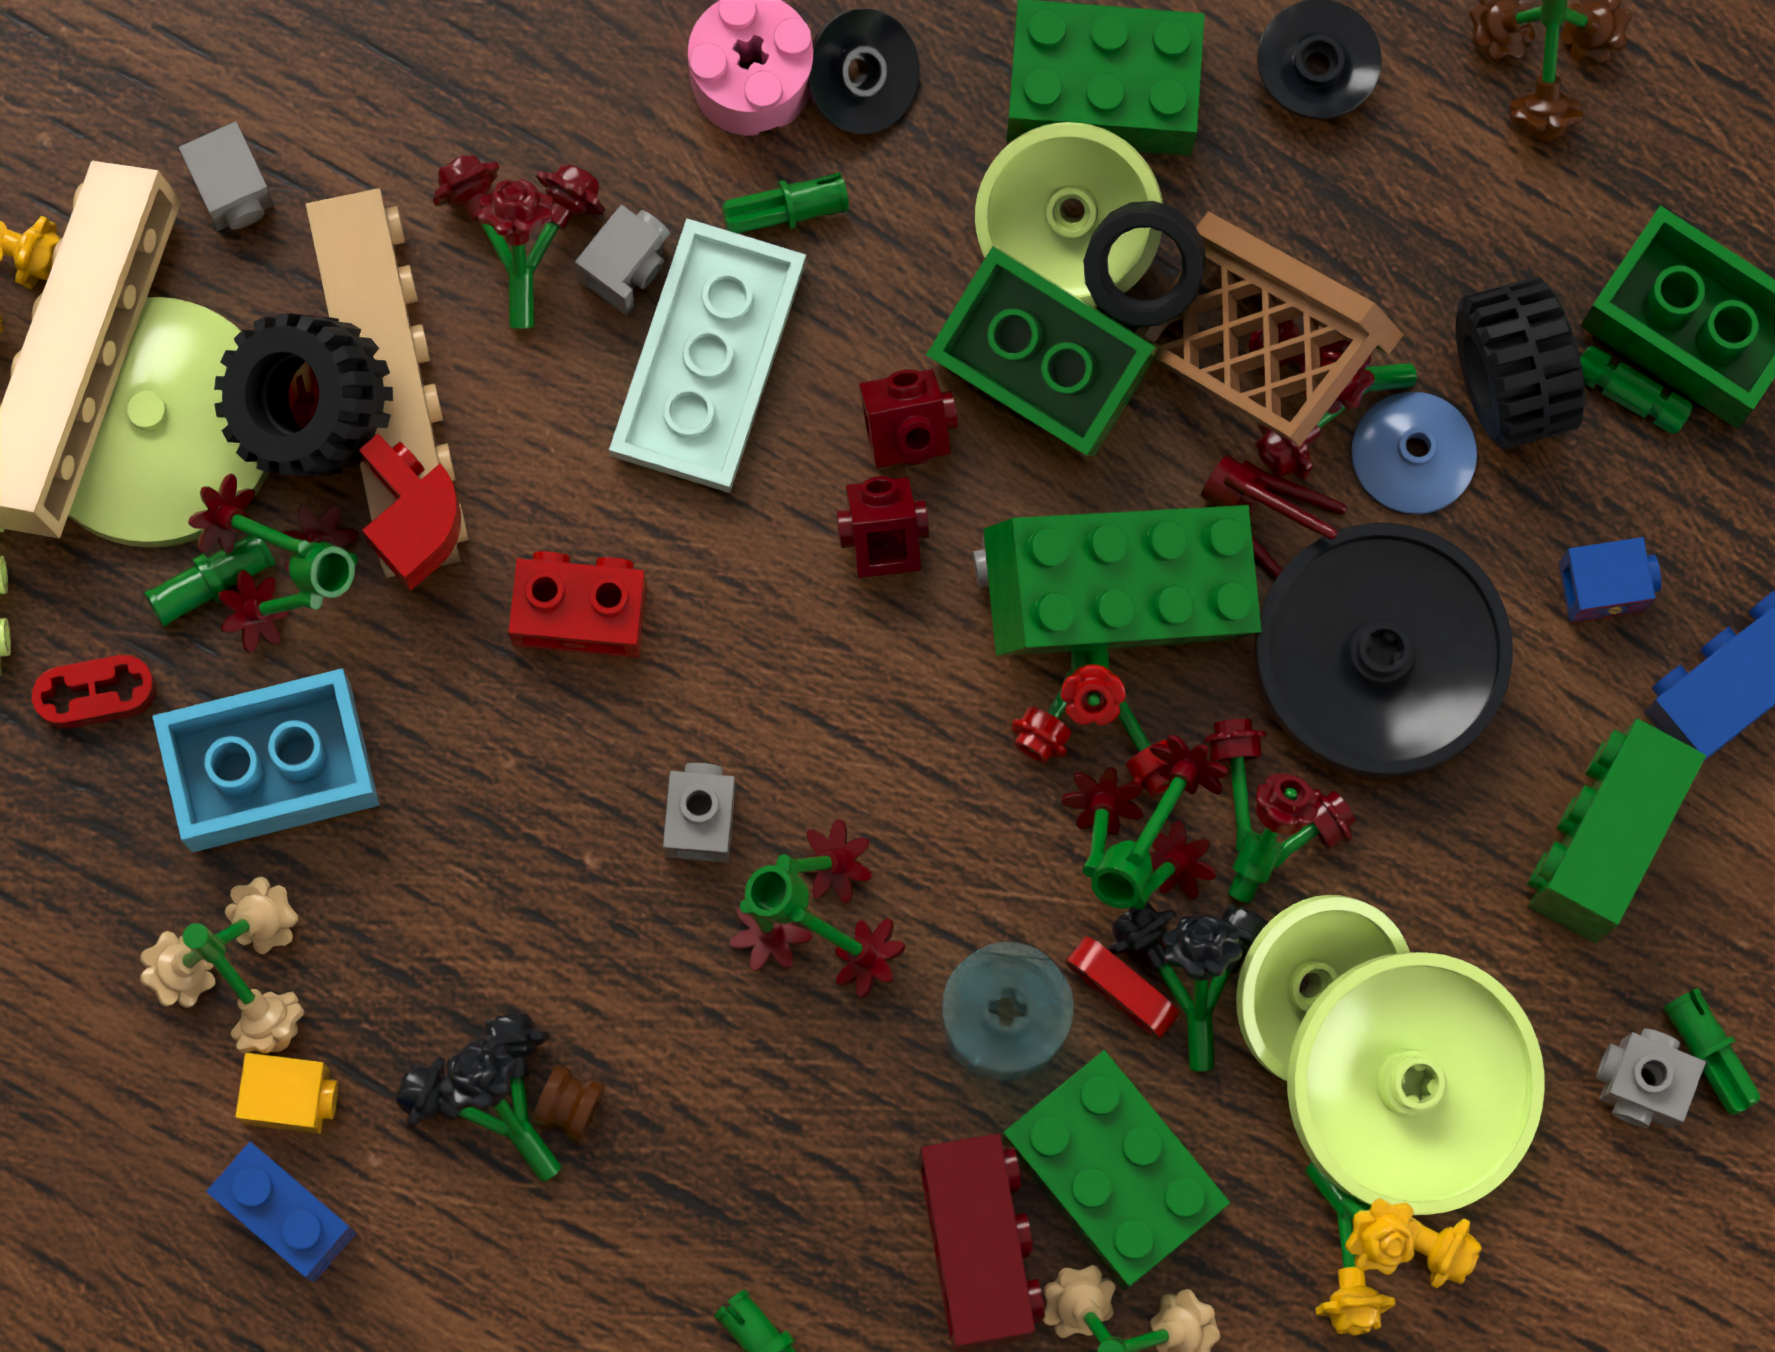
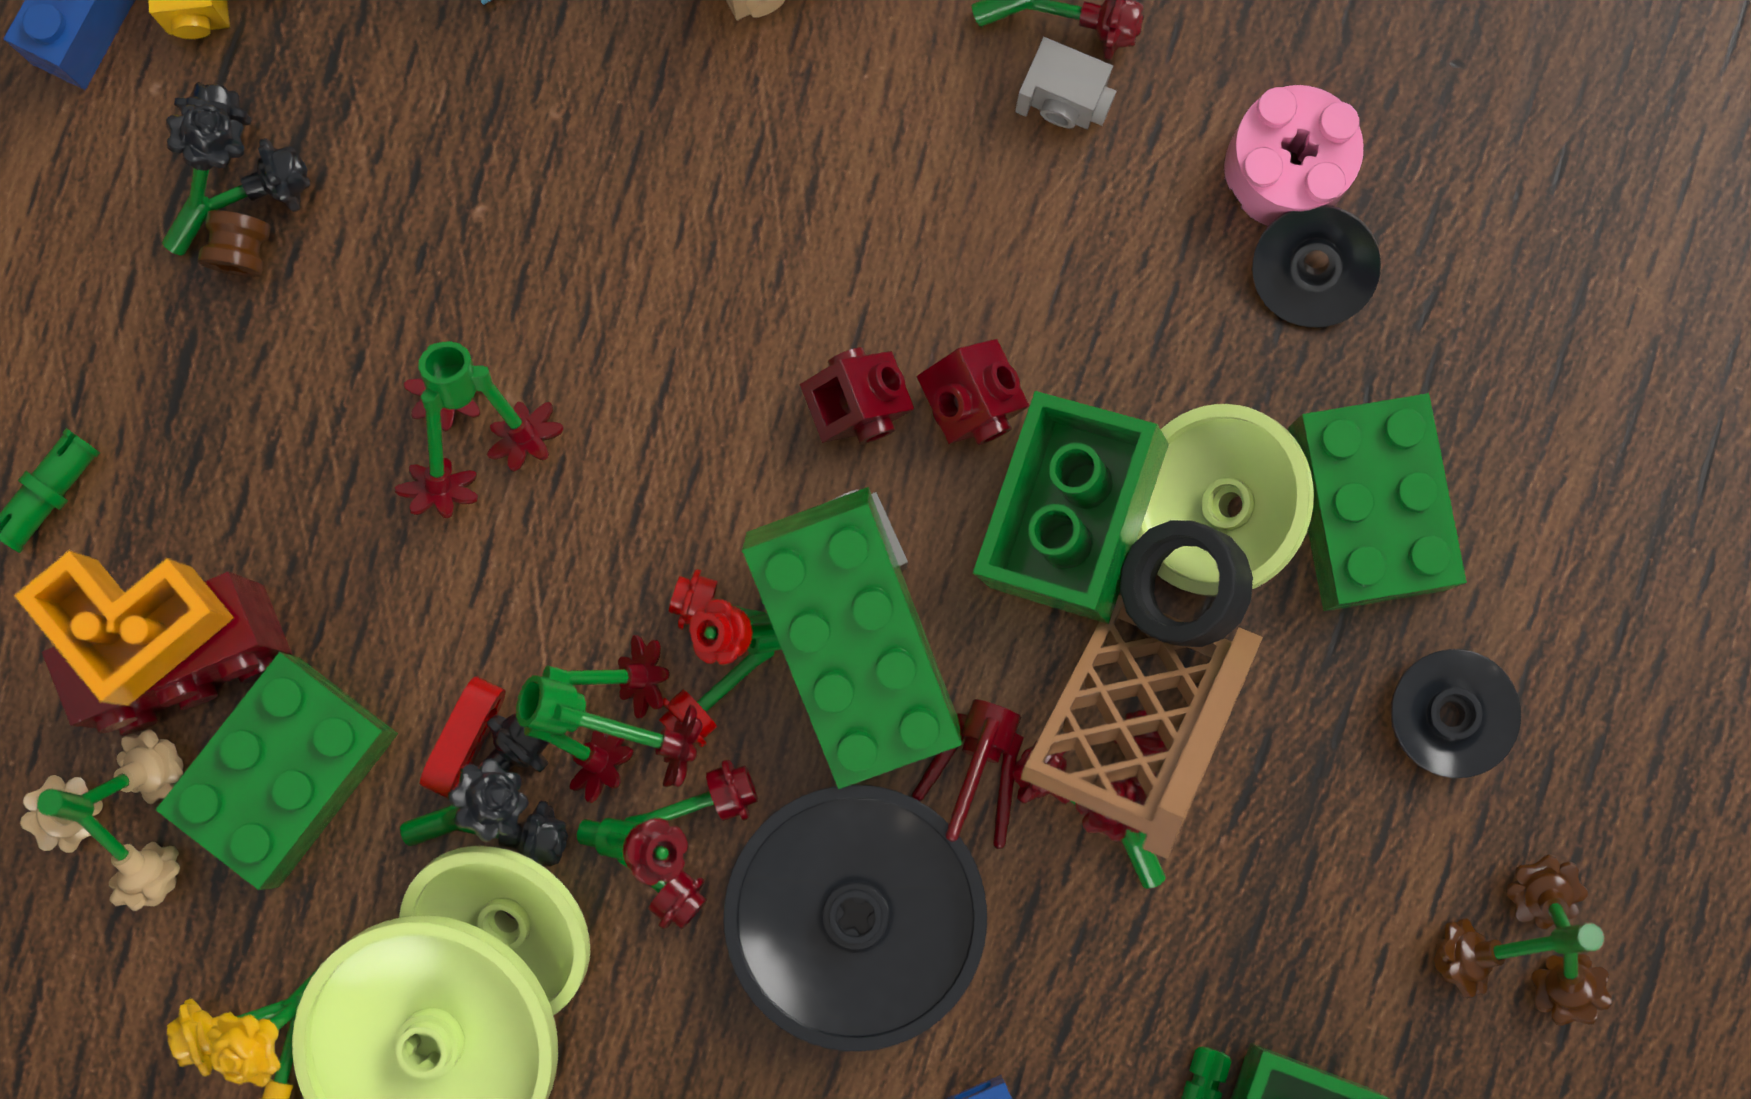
camera: 80 degrees right, 5 degrees up
red brick [508,551,647,658] -> none
light aqua plate [609,218,806,493] -> none
light grey brick [663,763,736,863] -> none
green axle [722,172,849,234] -> none
clear light blue brick [940,942,1074,1081] -> none
medium blue dish [1351,392,1477,515] -> none
black tyre [1456,276,1585,449] -> none
none -> light orange brick [14,551,234,706]

